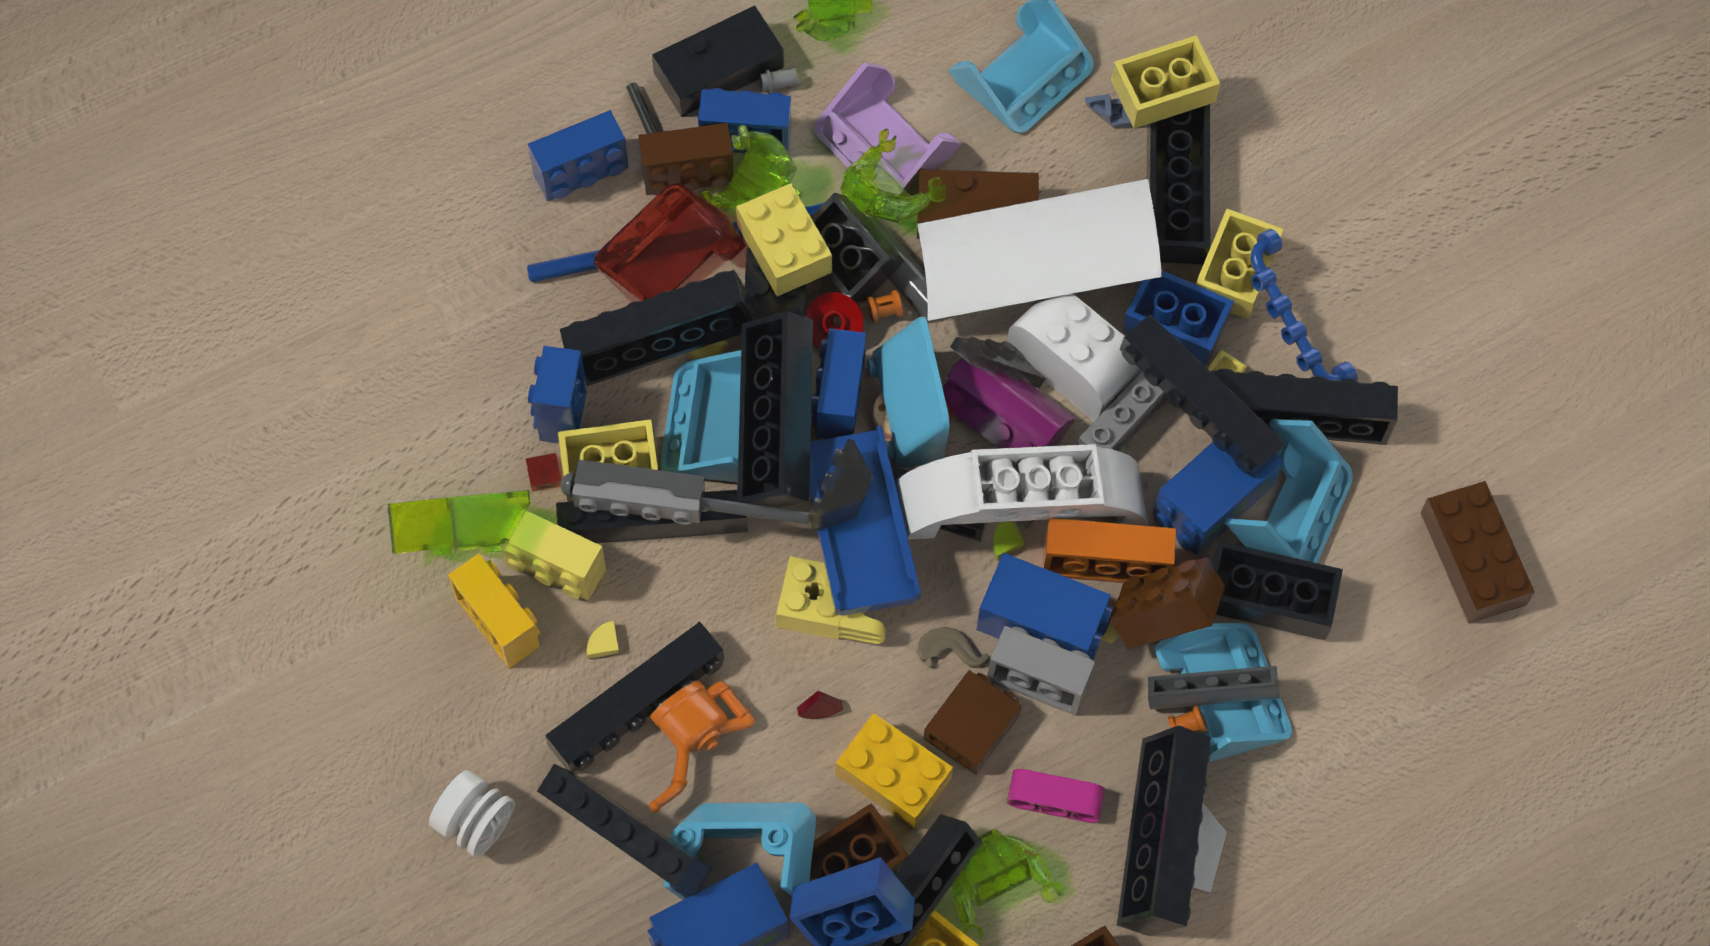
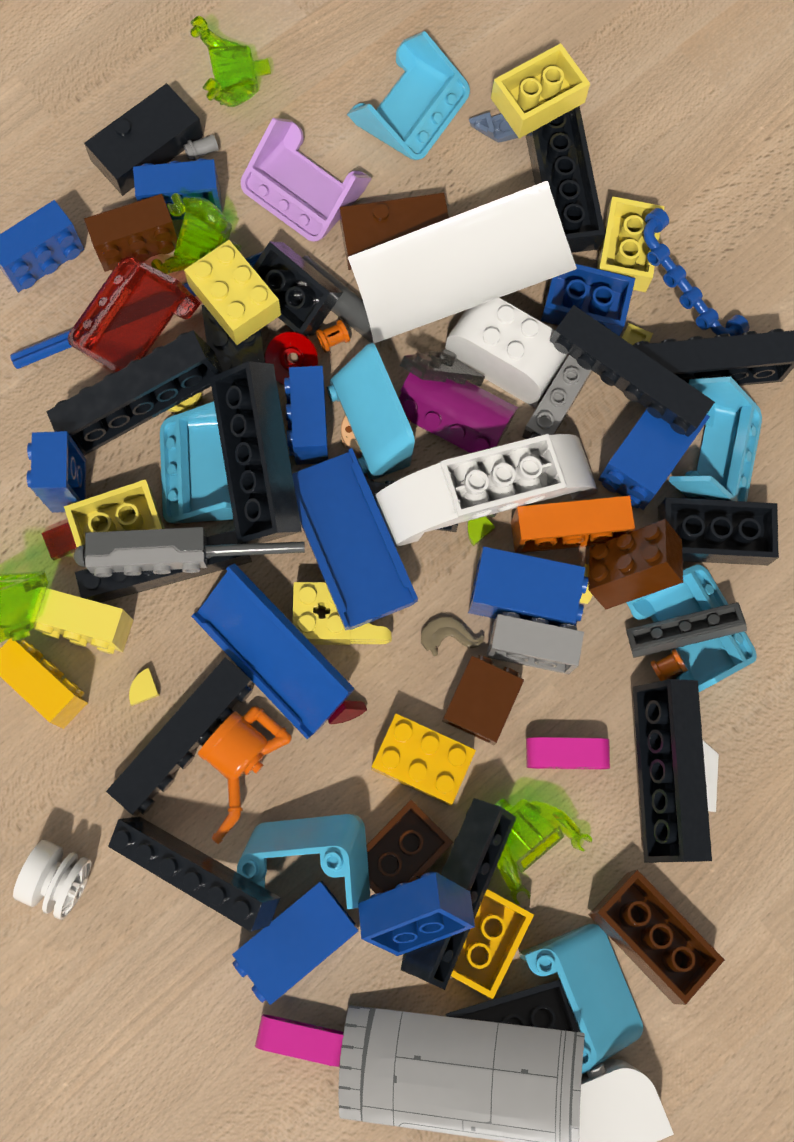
camera: 15 degrees left, 10 degrees up
pearl dark grey bar [626,83,659,134] -> none
clear smoke slope [809,438,873,531] -> none
clear neon green torso [840,129,946,223] -> none
none -> blue ladder [191,563,354,739]

